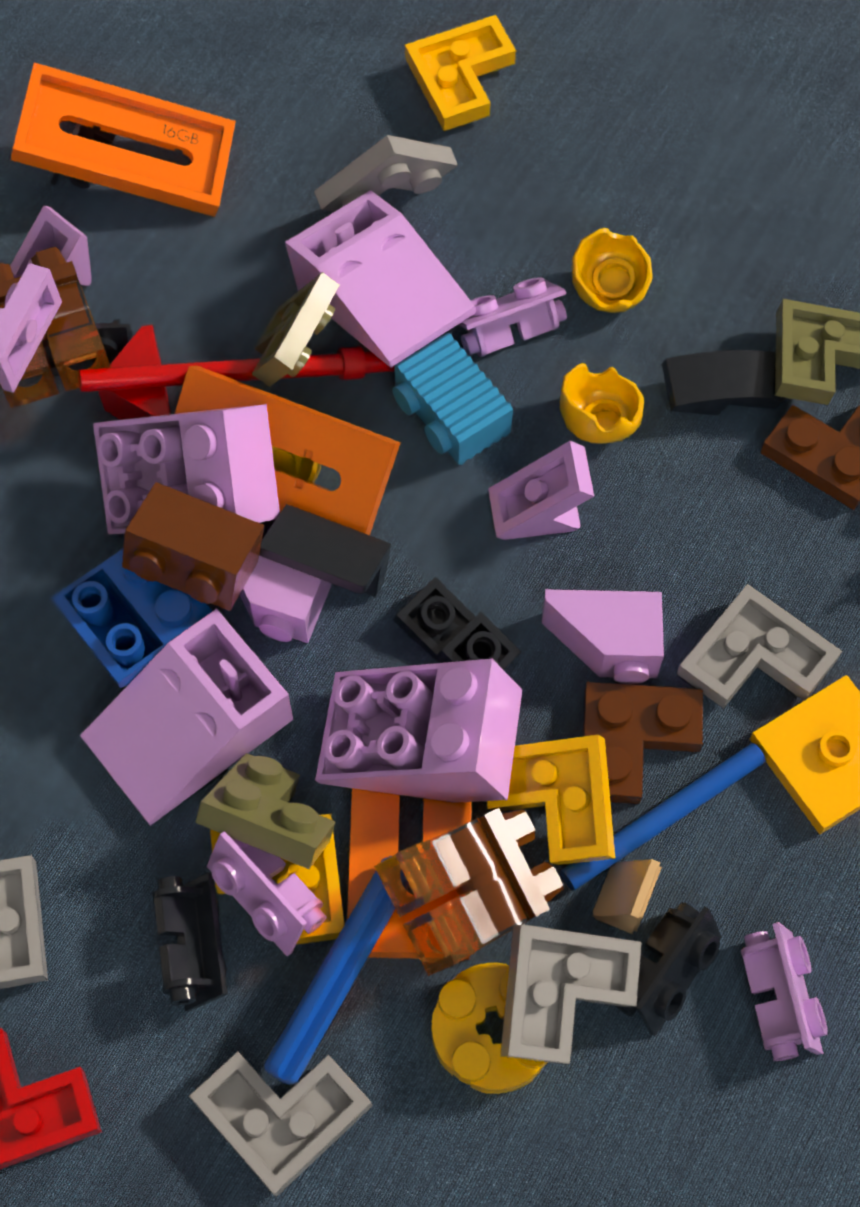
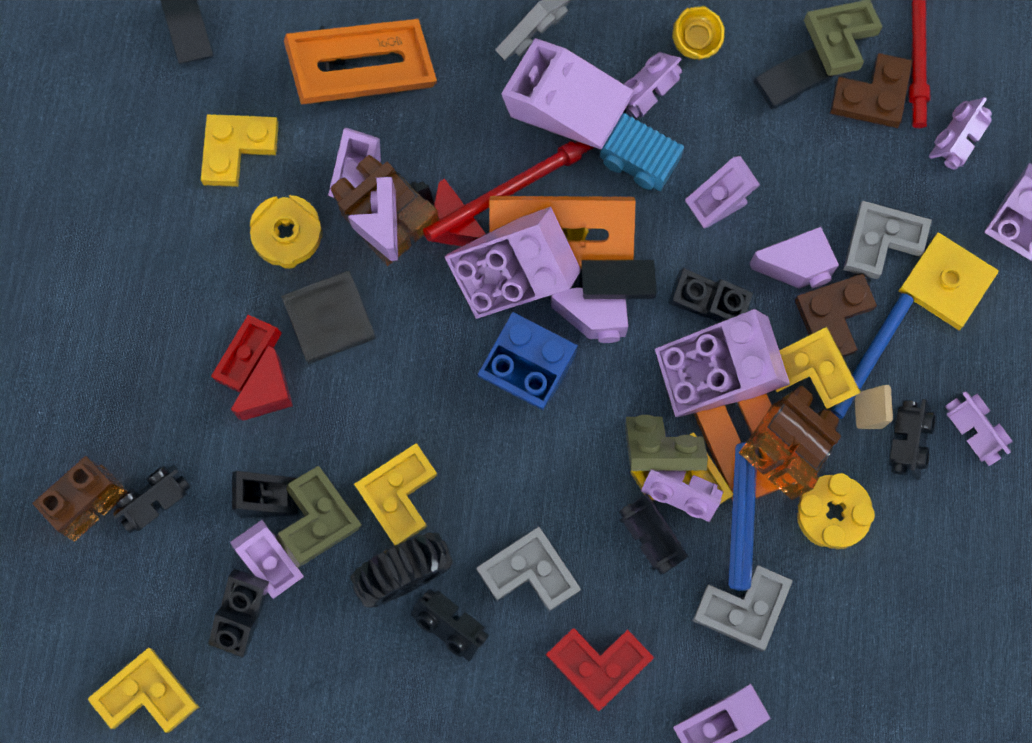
camera: 25 degrees left, 10 degrees up
lavender slope [80,608,293,826] -> none
reddish brown brick [122,482,264,611] -> none
olive plate [252,272,340,387] -> none
light grey plate [500,924,641,1064] -> none
yellow hair [560,363,644,444] -> none

